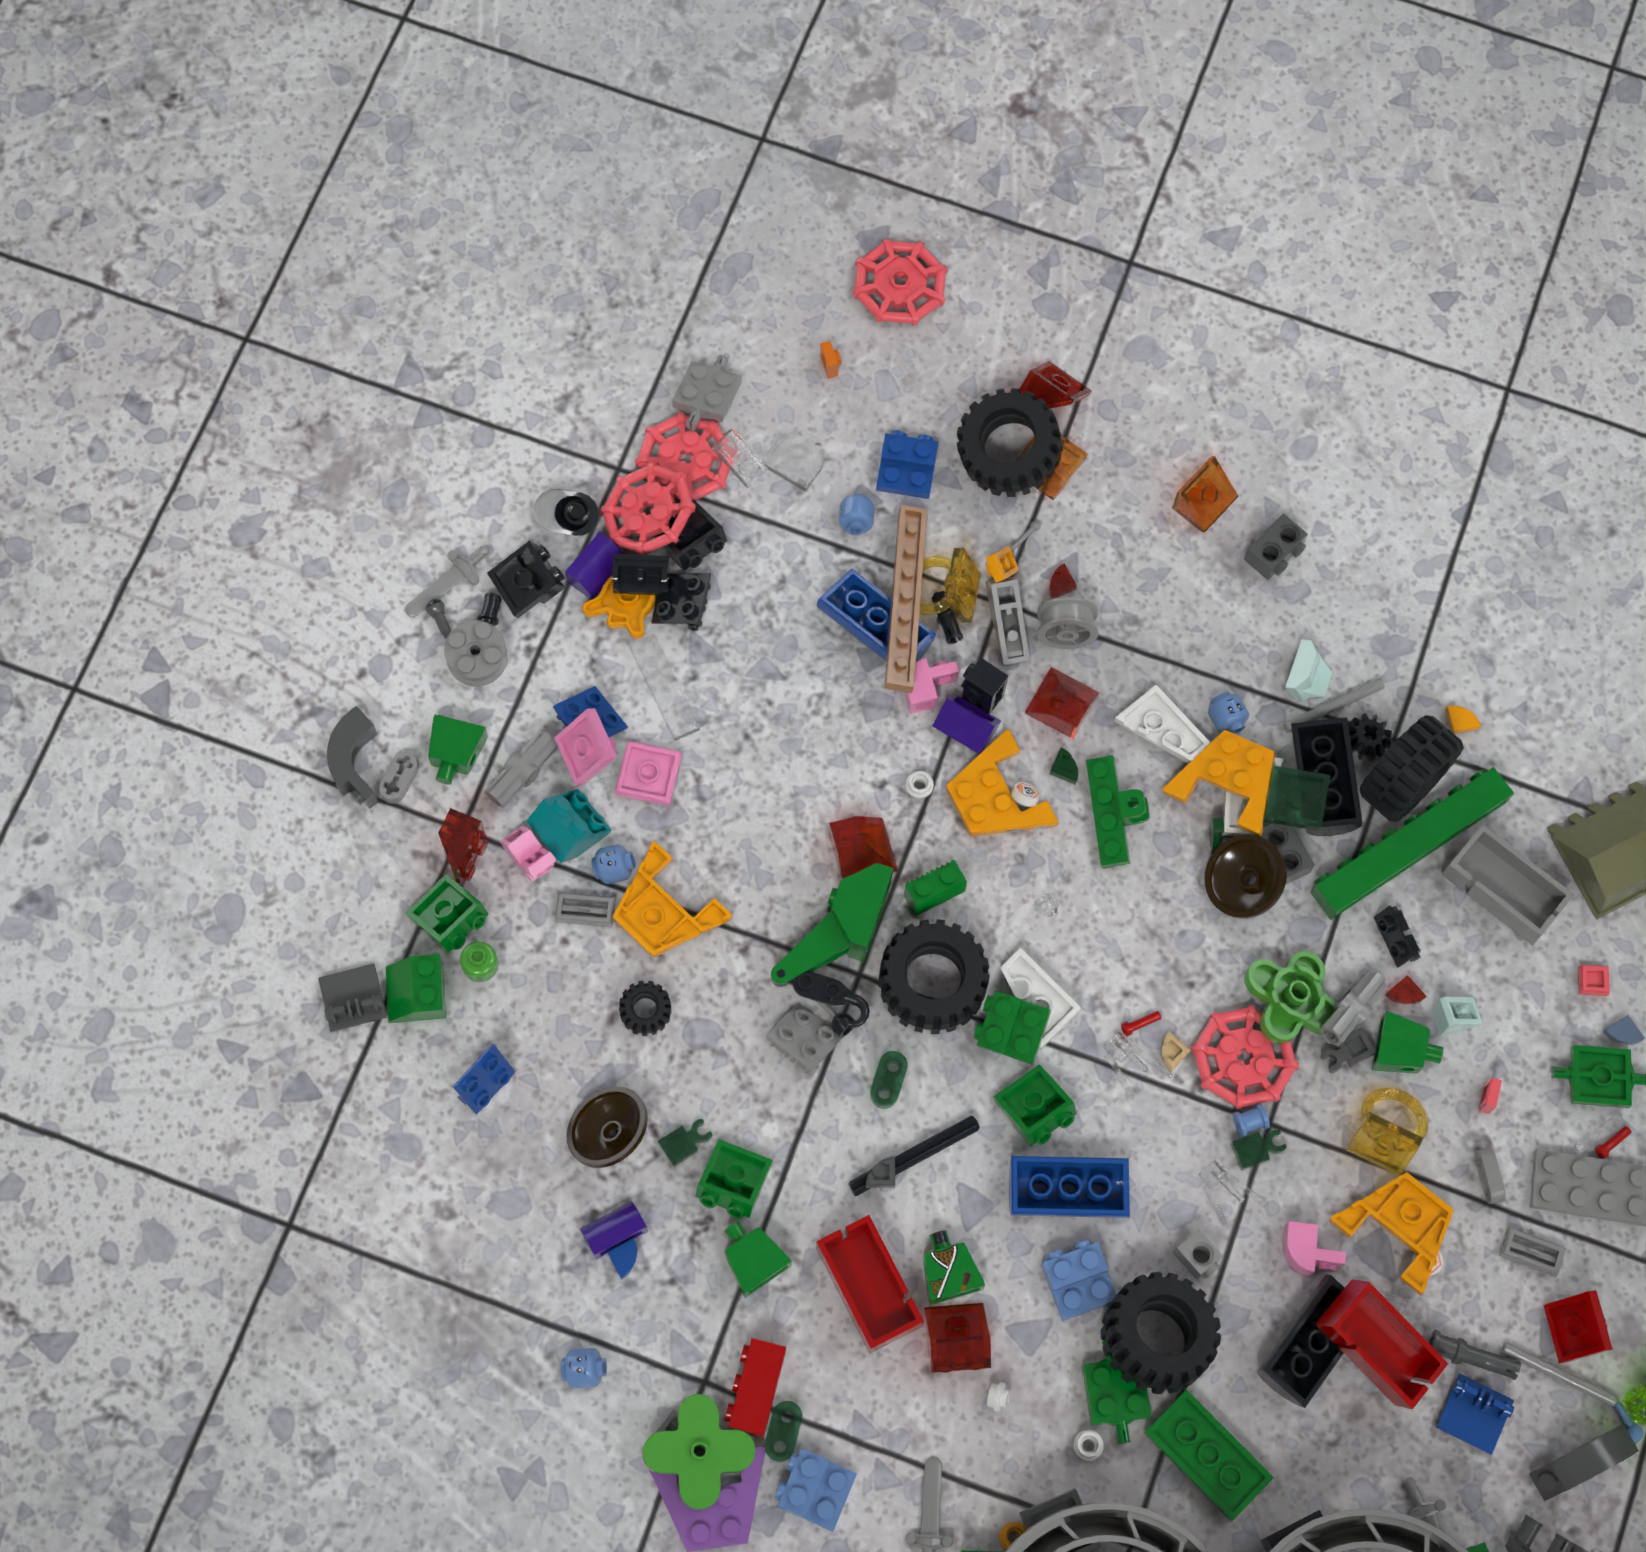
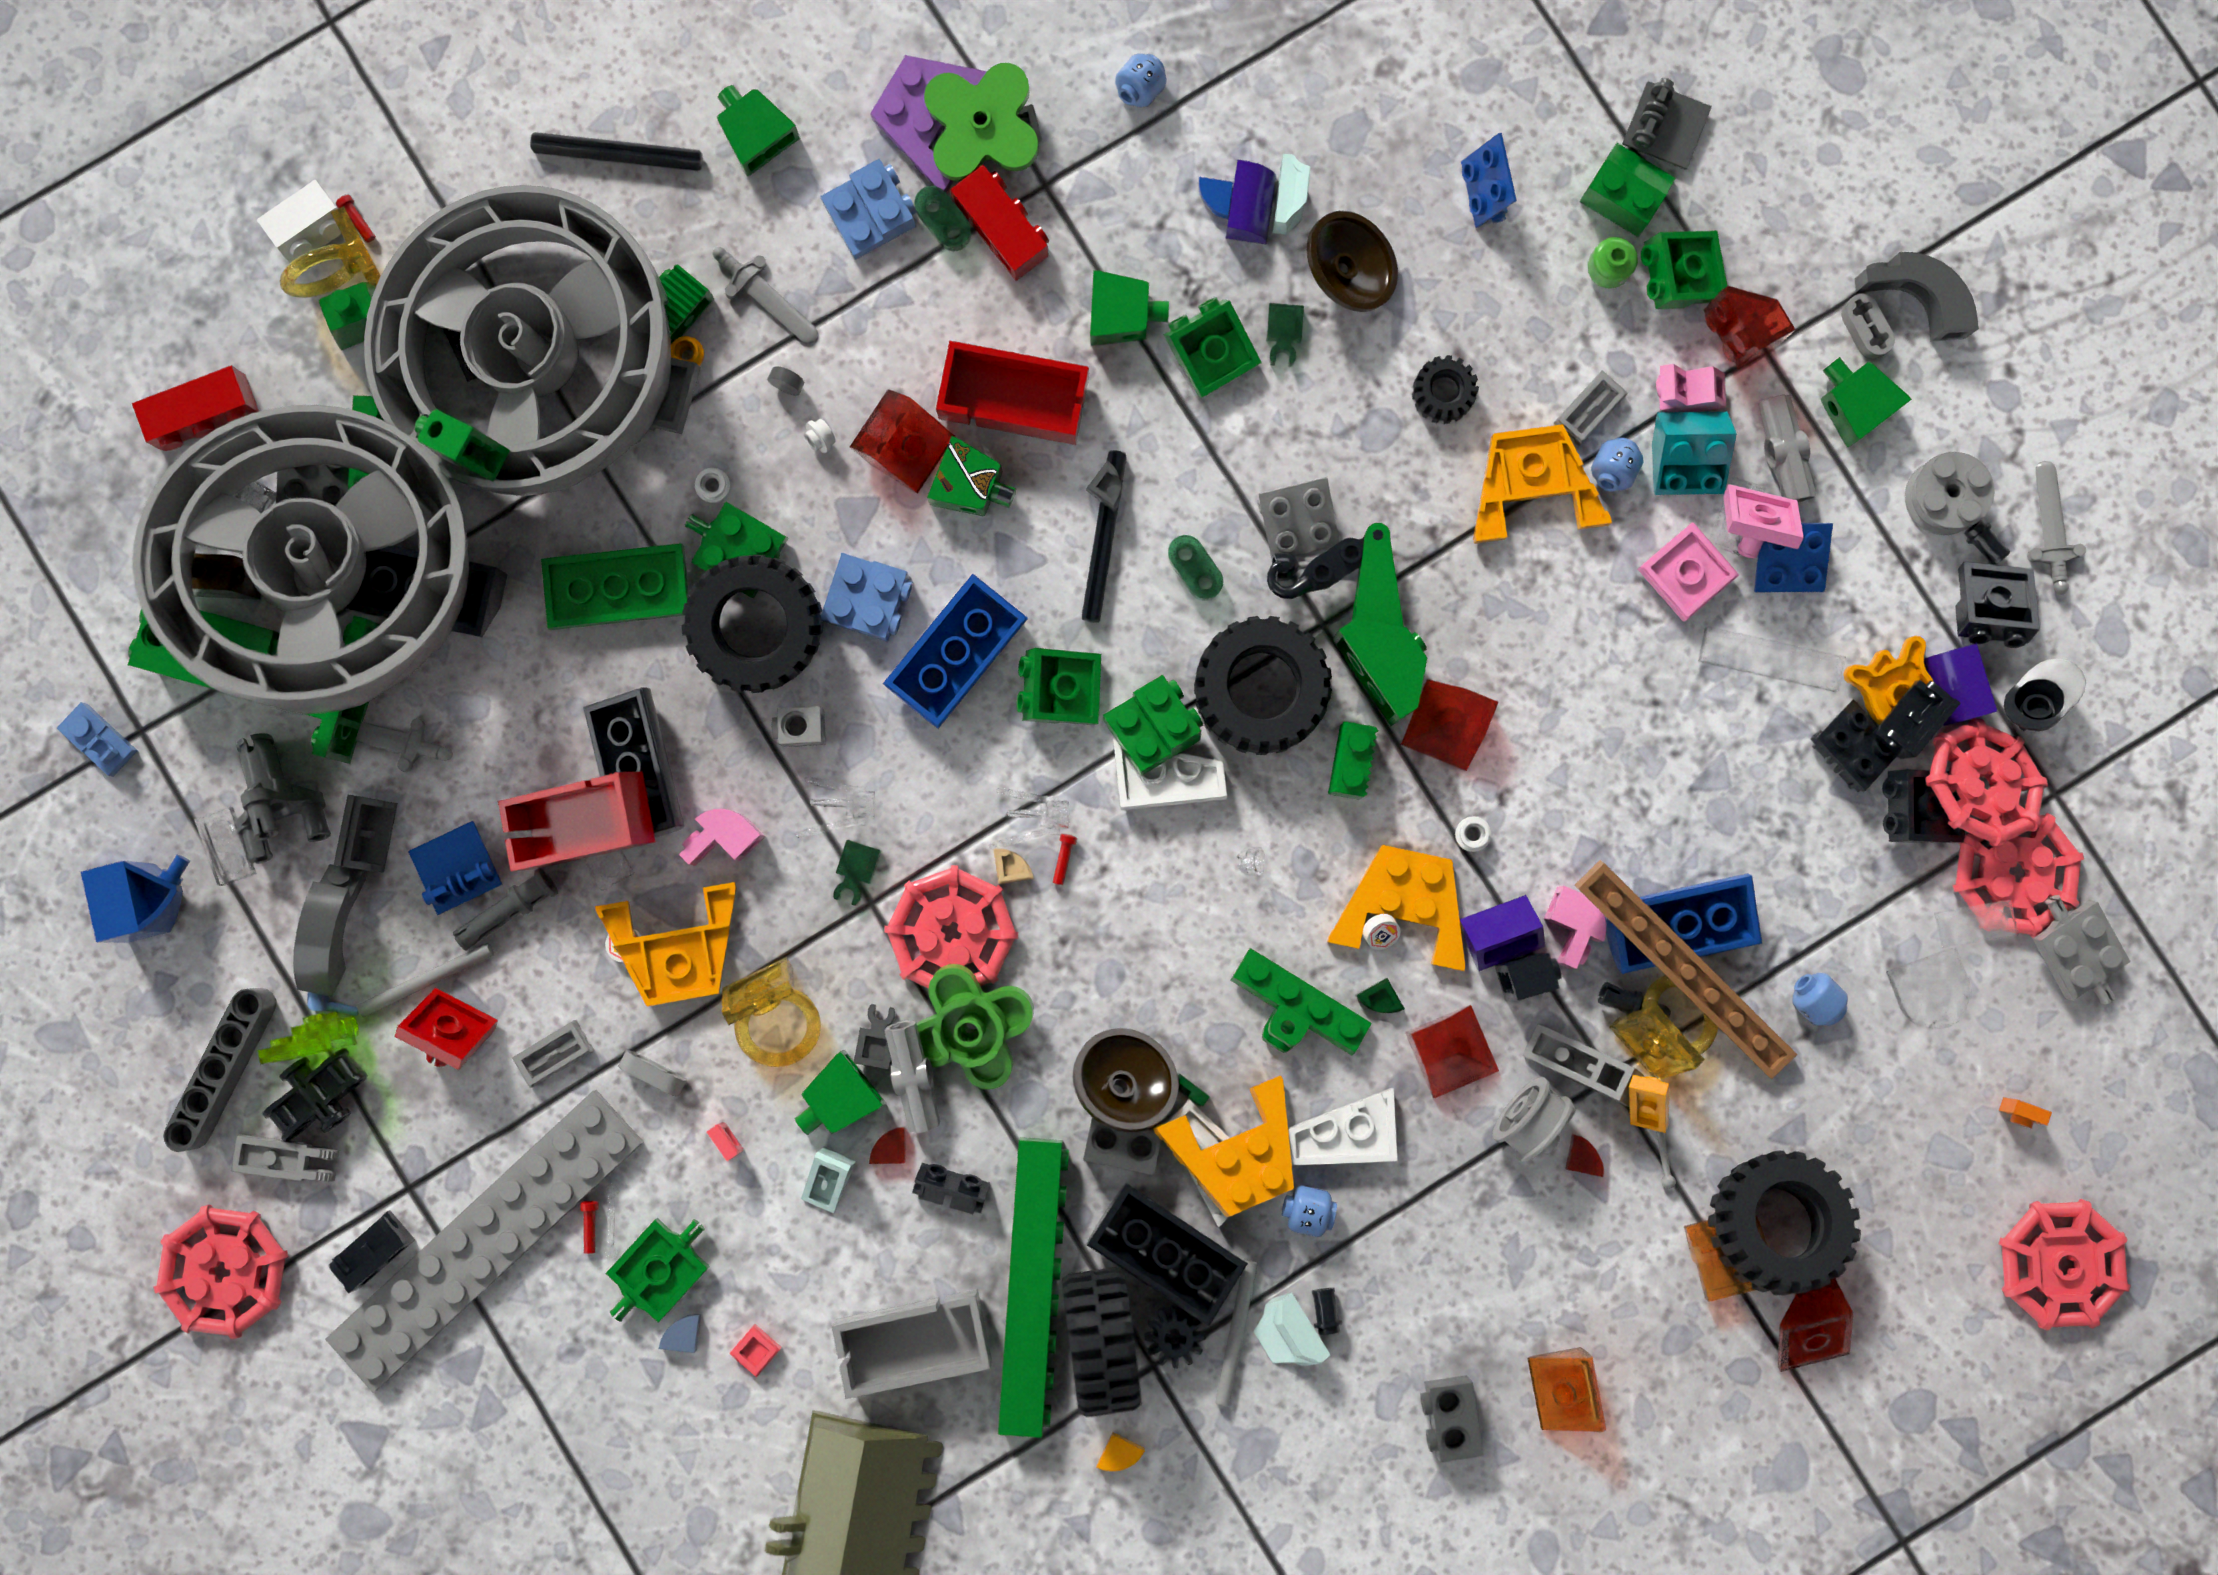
camera: 130 degrees right, 15 degrees up
dark grey piece [426,599,451,639] -> none
blue plate [876,430,938,499] -> none
medium blue bush [1233,1103,1270,1138] -> none
clear green plate [1264,766,1330,831] -> none
none -> dark grey hinge [334,794,398,873]
none -> dark grey tile [767,366,805,396]
none -> light aqua slope [1273,154,1311,235]
none -> black pin [1312,1287,1342,1335]

